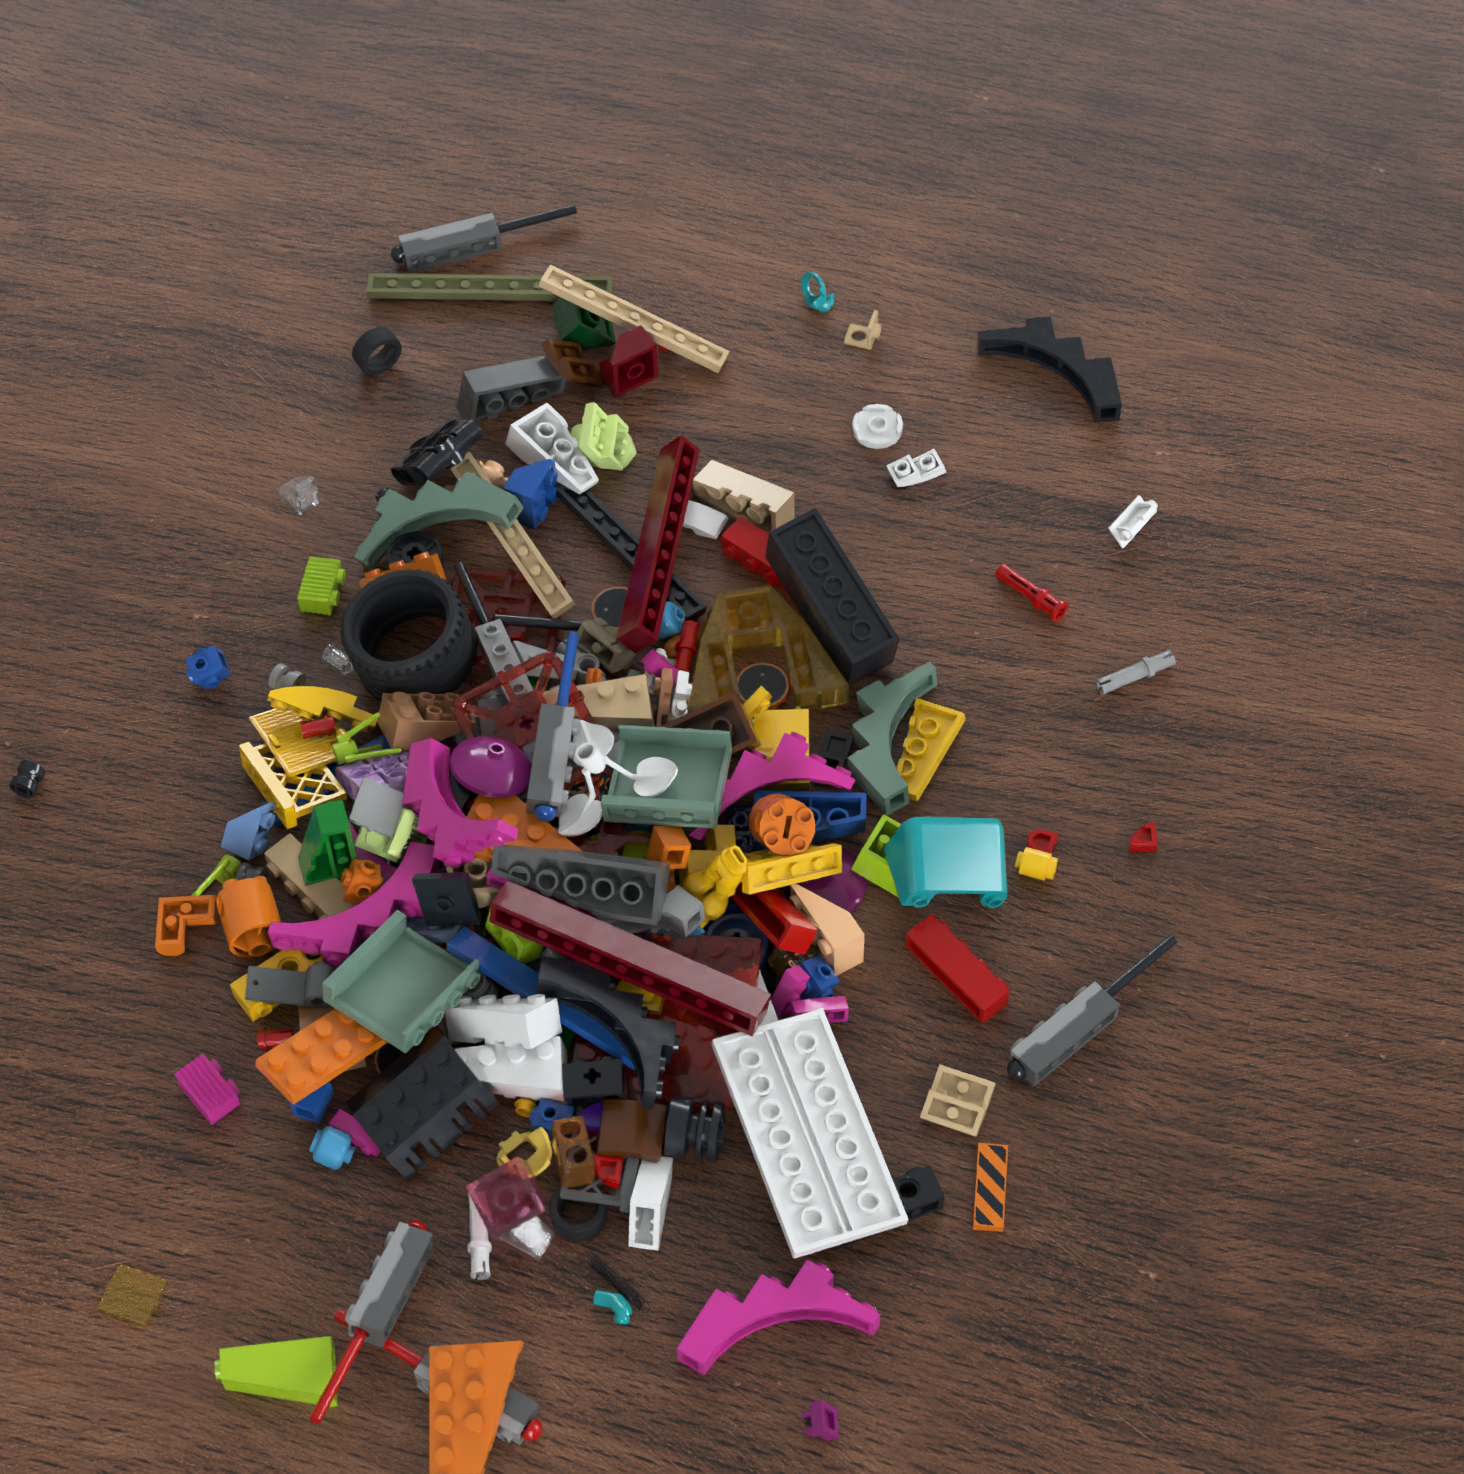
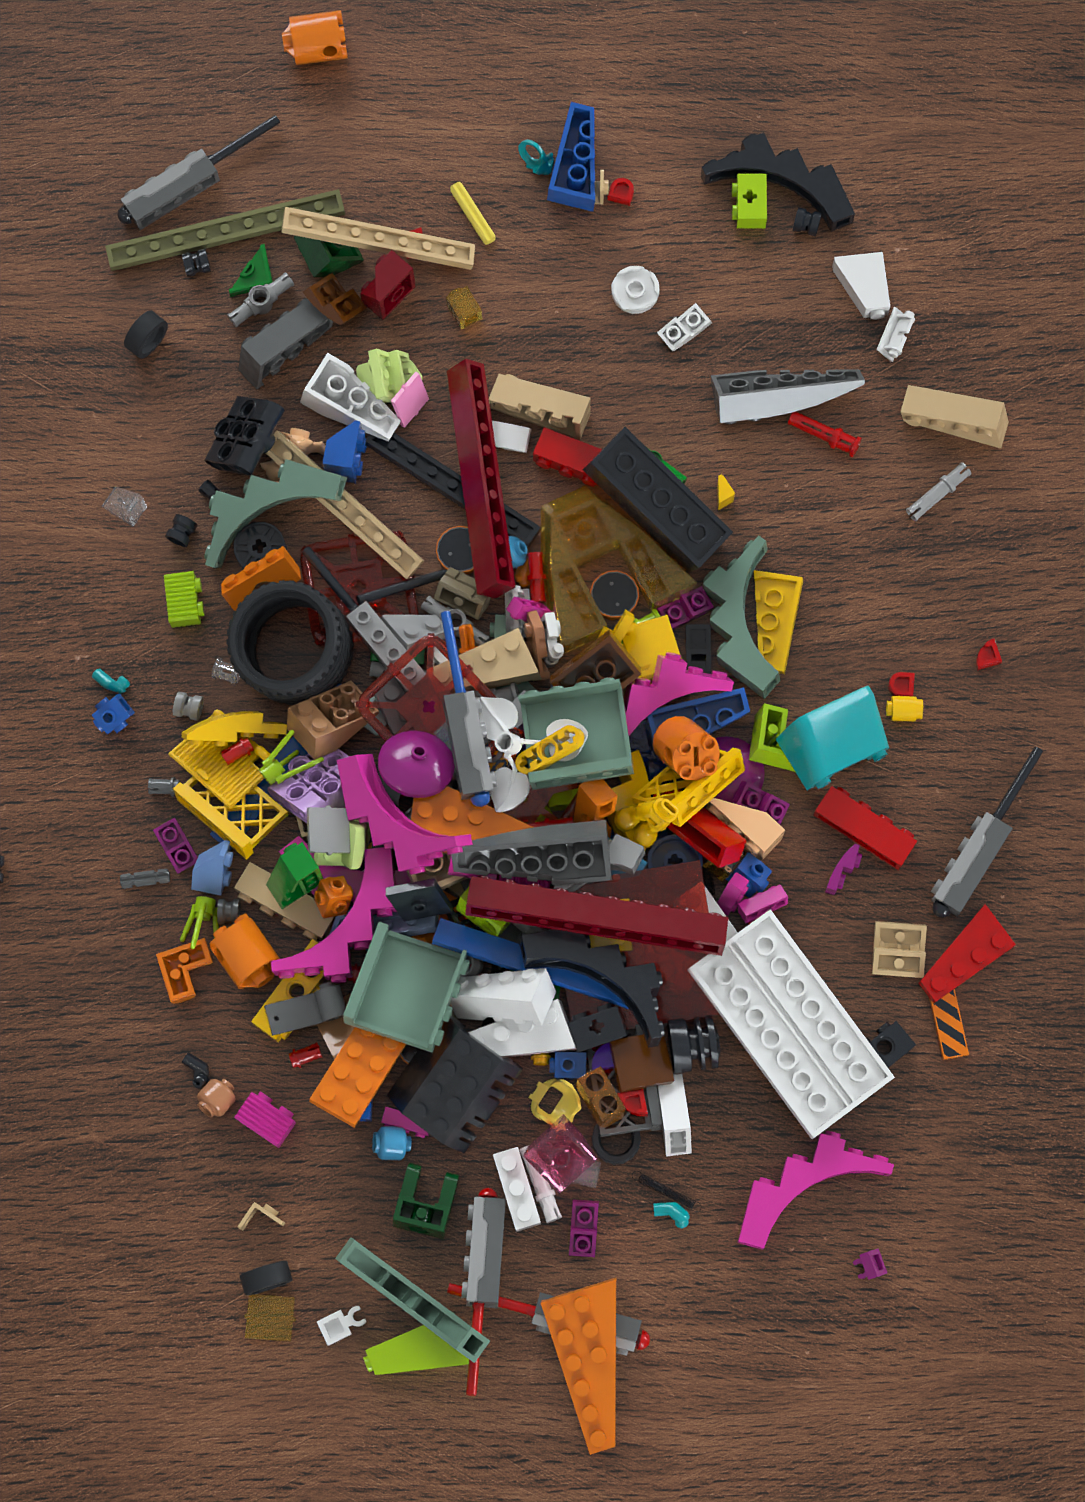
camera: 15 degrees left, 20 degrees up
none -> teal arm [92,669,130,694]
none -> dark grey axle [120,869,170,889]
none -> dark grey pin [148,777,181,797]
none -> magenta slope [153,817,198,874]
none -> black wheel [165,514,198,547]
none -> black wheel [182,249,211,277]
none -> black arm [182,1052,210,1089]
none -> nougat head [197,1079,236,1118]
none -> light grey pin [227,272,294,327]
none -> green tile [229,244,273,297]
none -> tan bracket [238,1202,285,1231]
none -> black tyre [239,1260,293,1296]
none -> orange cylinder [282,10,348,65]
none -> white plate [317,1306,367,1346]
none -> sand green arch [335,1237,490,1363]
none -> bright pink piece [391,372,429,428]
none -> dark green brick [393,1163,459,1239]
none -> clear yellow brick [446,286,482,330]
none -> light yellow axle [450,182,495,245]
none -> white brick [493,1147,541,1232]
none -> yellow beam [515,725,584,775]
none -> blue wedge [547,102,595,212]
none -> magenta slope [569,1199,599,1257]
none -> red tile [607,178,634,206]
none -> magenta slope [657,586,714,630]
none -> wedge [711,369,865,424]
none -> yellow slope [717,474,735,510]
none -> magenta slope [731,781,790,825]
none -> lime brick [732,174,767,228]
none -> black wheel [792,207,822,236]
none -> magenta slope [825,844,862,895]
none -> white slope [832,252,890,320]
none -> tan wedge [901,385,1009,448]
none -> red wing [919,904,1016,1003]

